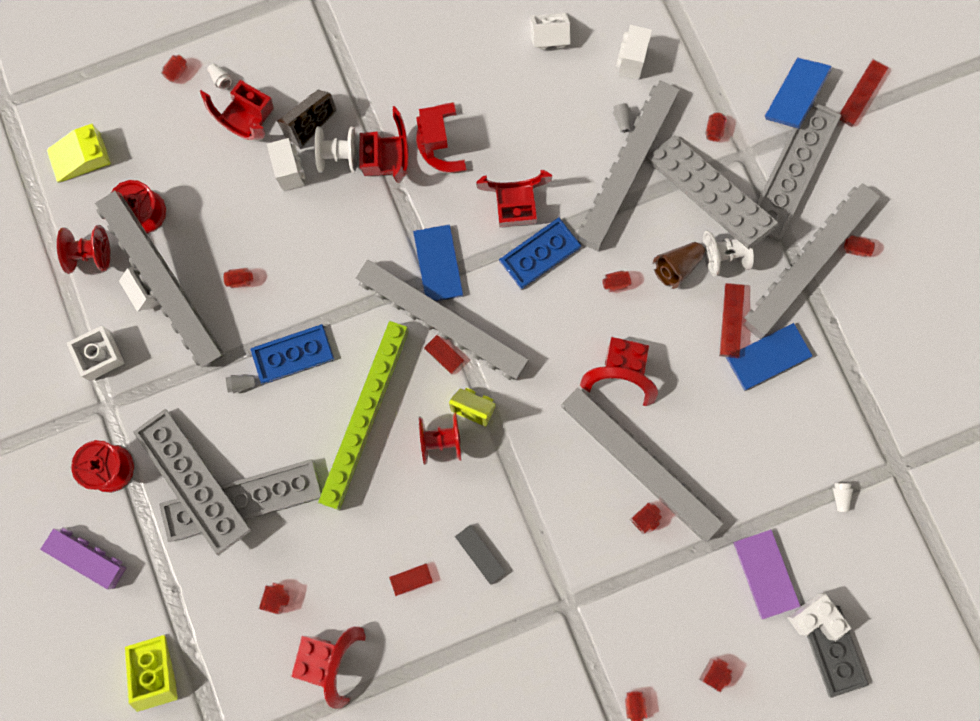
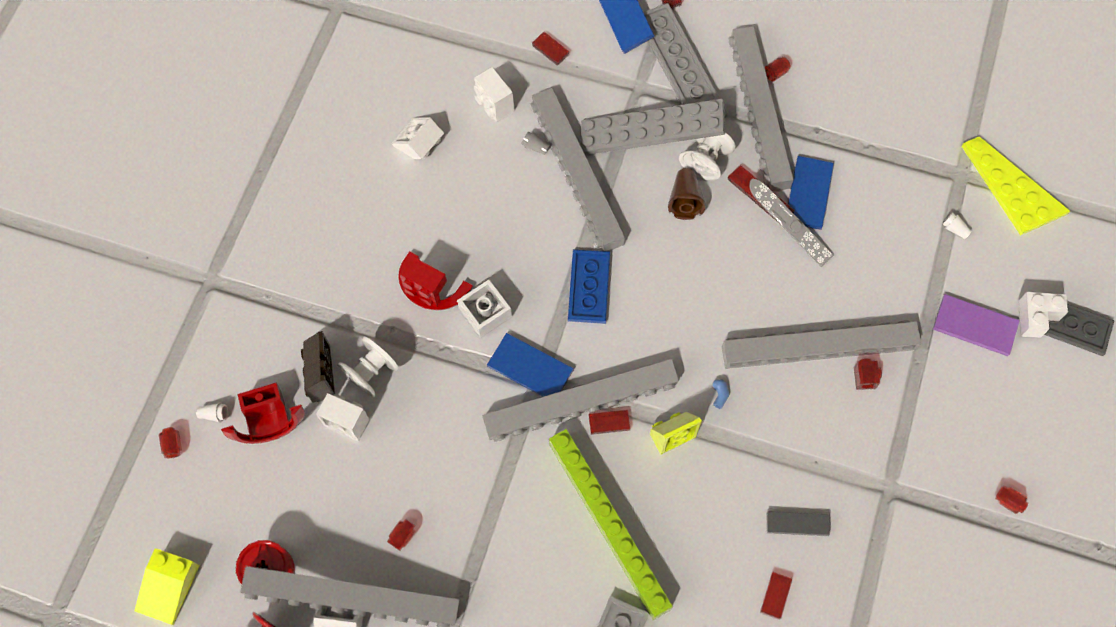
camera: 50 degrees left, 10 degrees down
light grey cone [226,375,255,394] -> none
blue tile [250,324,335,385] -> none
red piece [359,106,408,183] -> none
red piece [419,412,462,465] -> none
red piece [476,170,552,228] -> none
red piece [580,337,658,406] -> none
clear red brick [602,270,631,293] -> none
clear red brick [699,658,732,693] -> none
clear red brick [705,112,727,142] -> none
none -> white brick [457,280,512,338]
none -> clear red tile [532,32,569,66]
none -> medium blue arm [713,379,729,409]
none -> light grey piece [750,178,834,267]
none -> neon yellow wing [962,137,1070,236]

